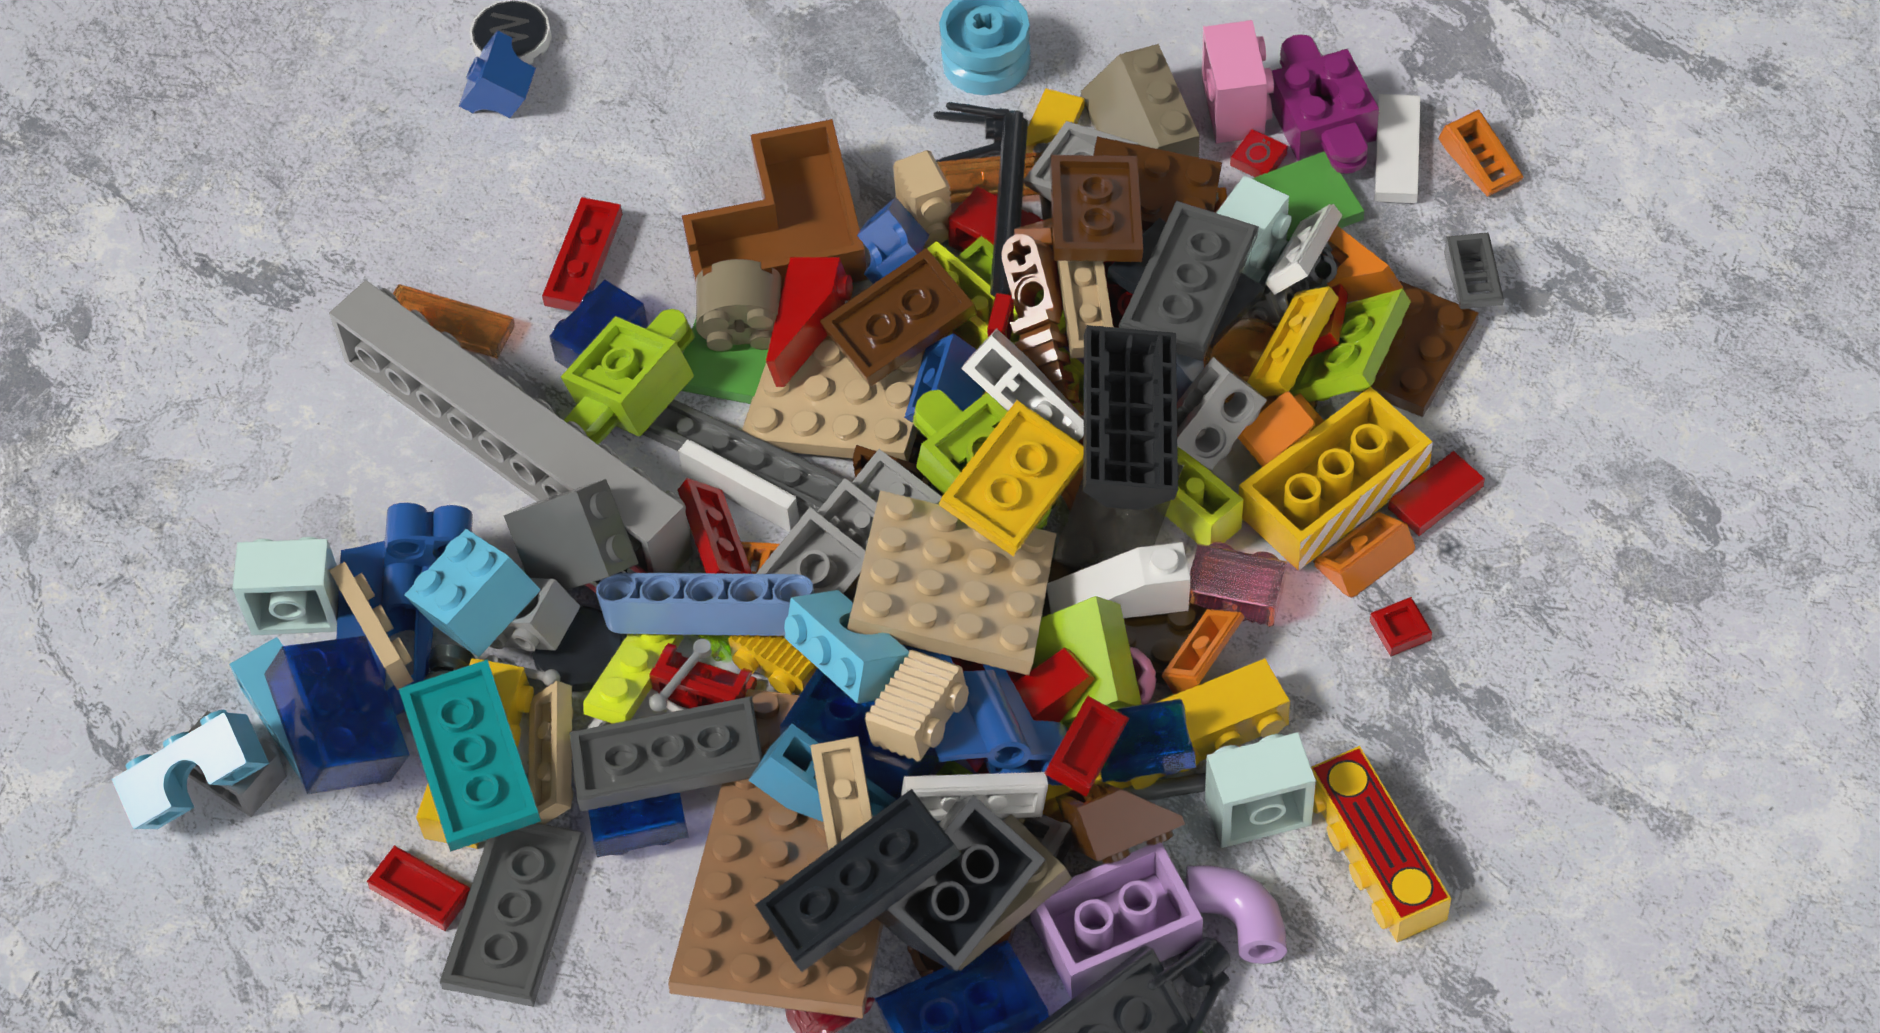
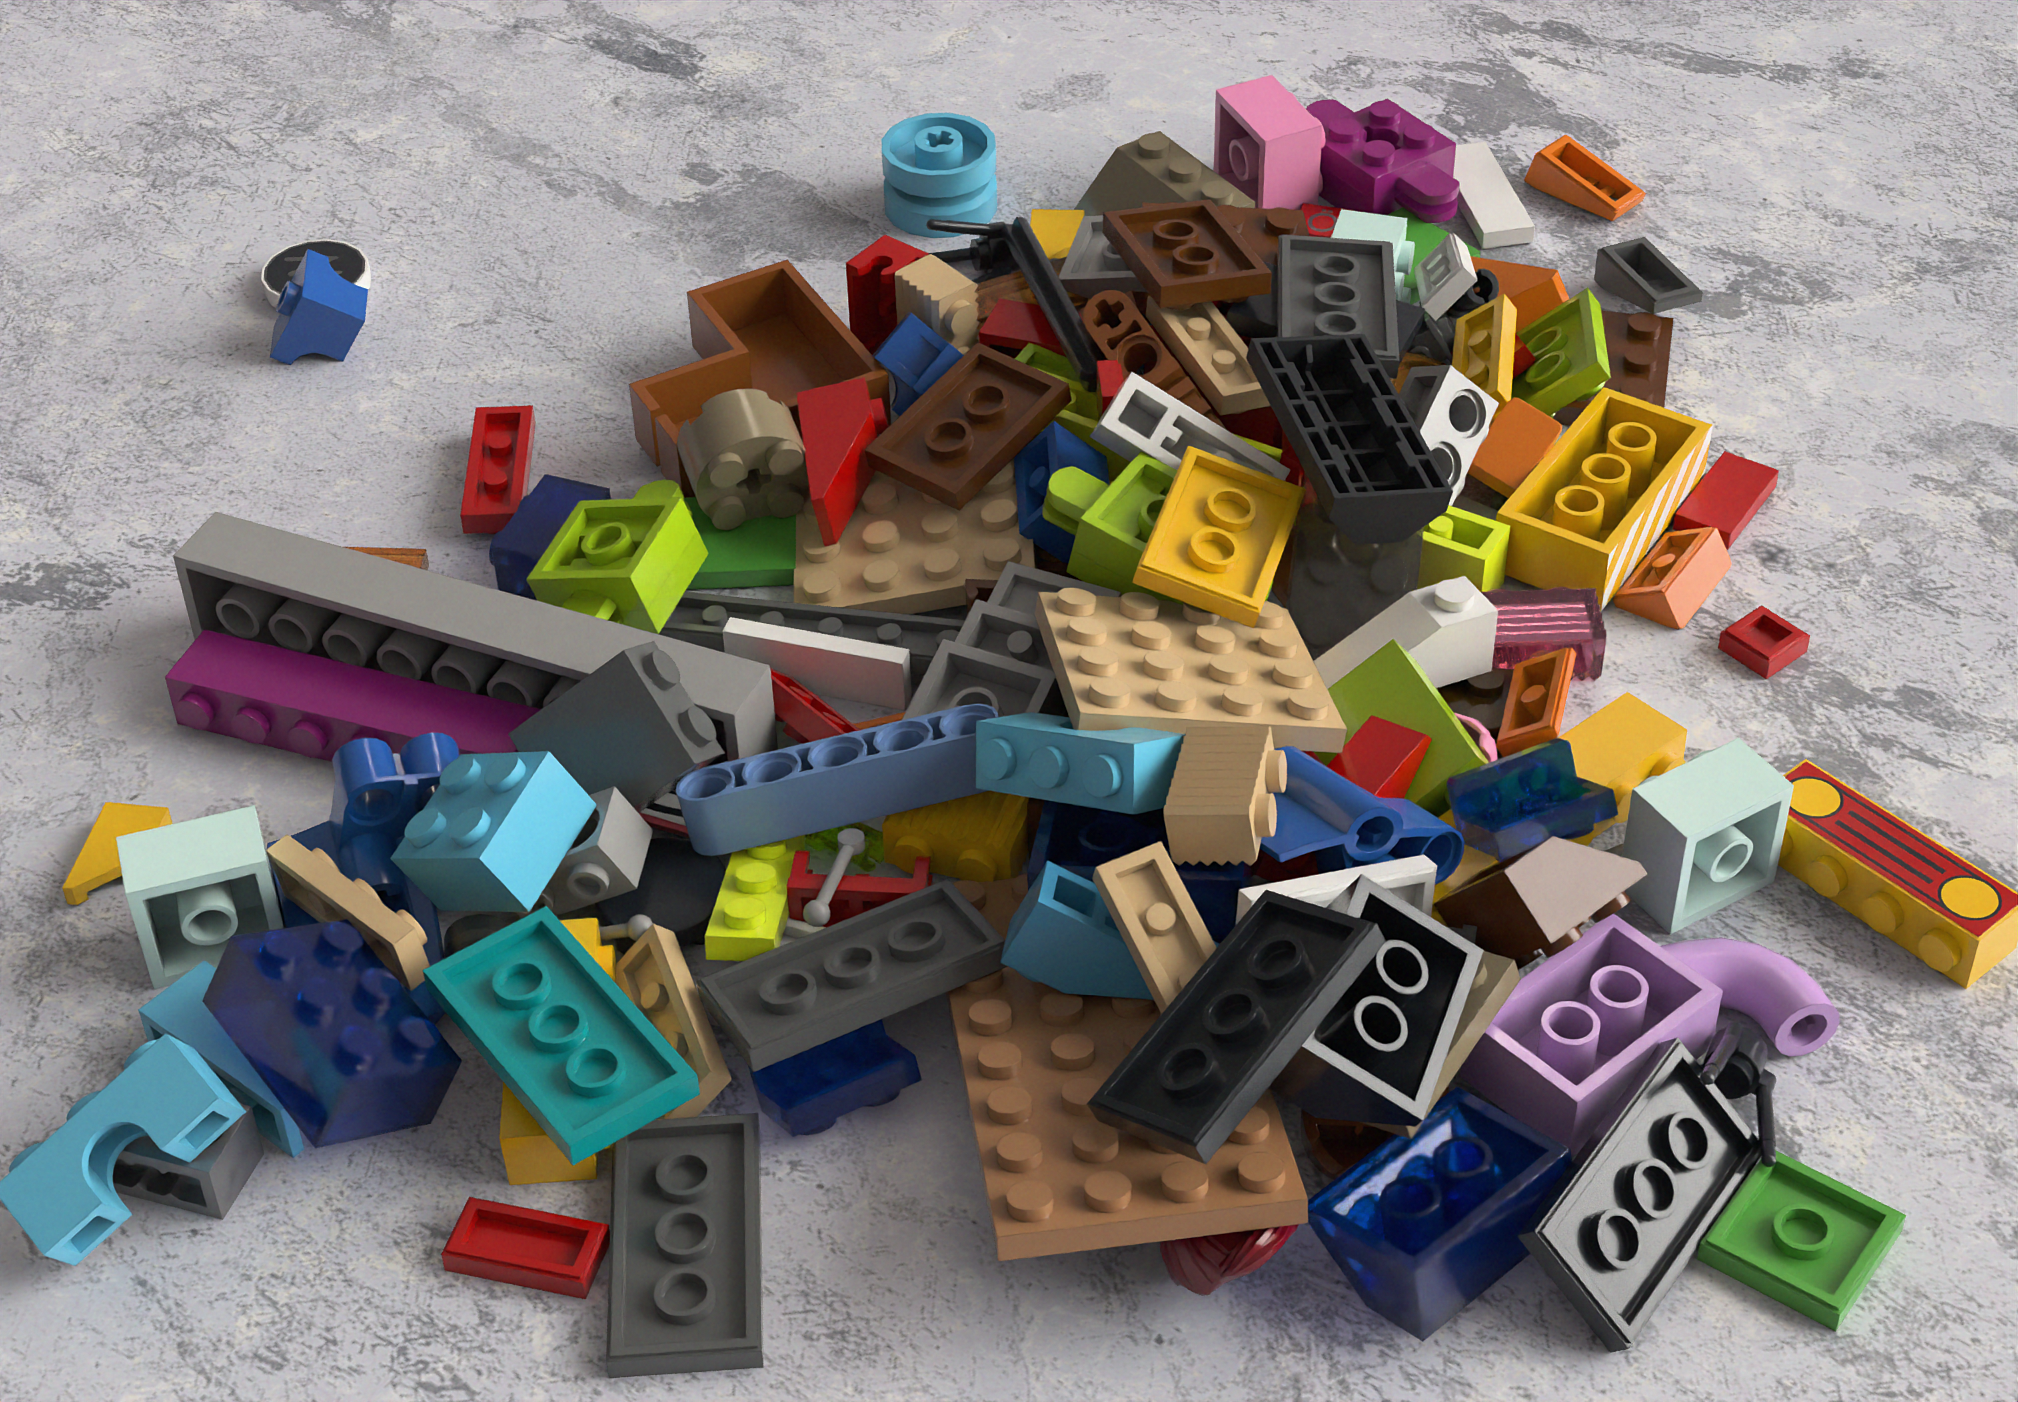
camera: 20 degrees left, 15 degrees down
red tile [1044,696,1129,797] -> none
none -> yellow tile [62,802,173,905]
none -> magenta brick [165,630,541,762]
none -> red hinge [846,235,929,355]

